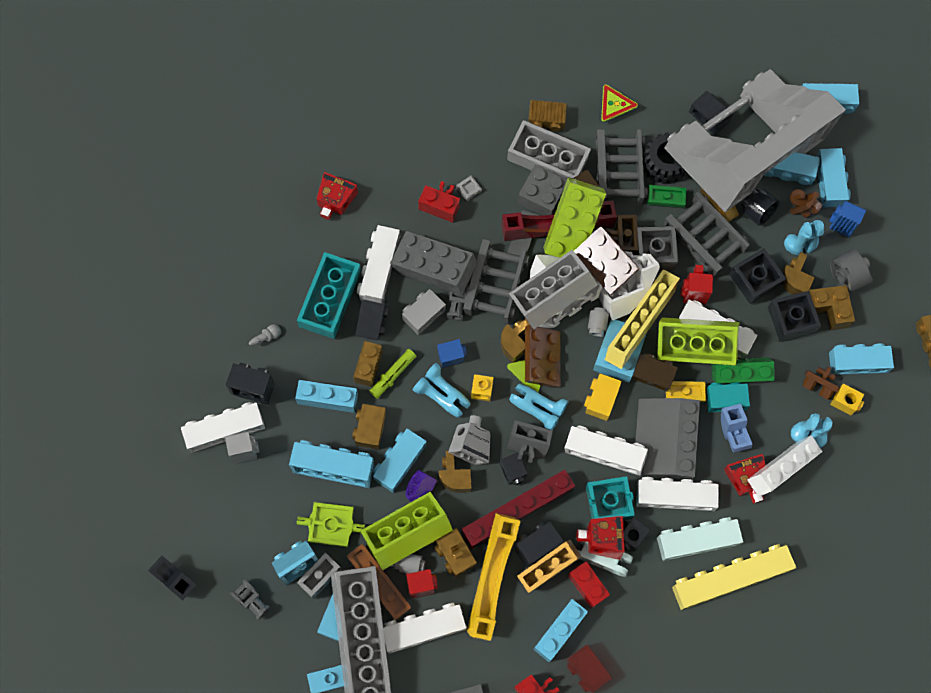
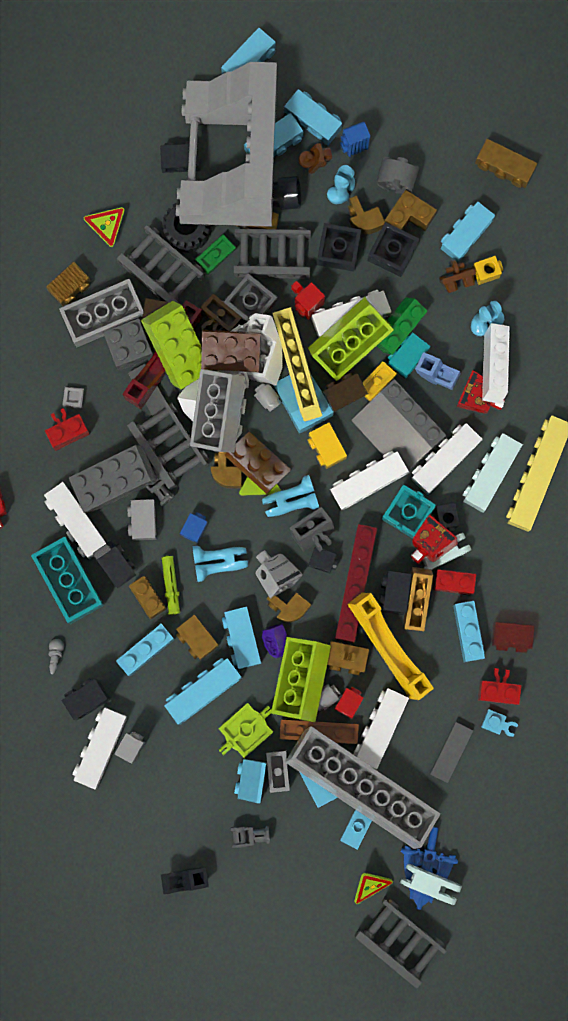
camera: 45 degrees left, 10 degrees up
yellow brick [471,374,493,402] -> none

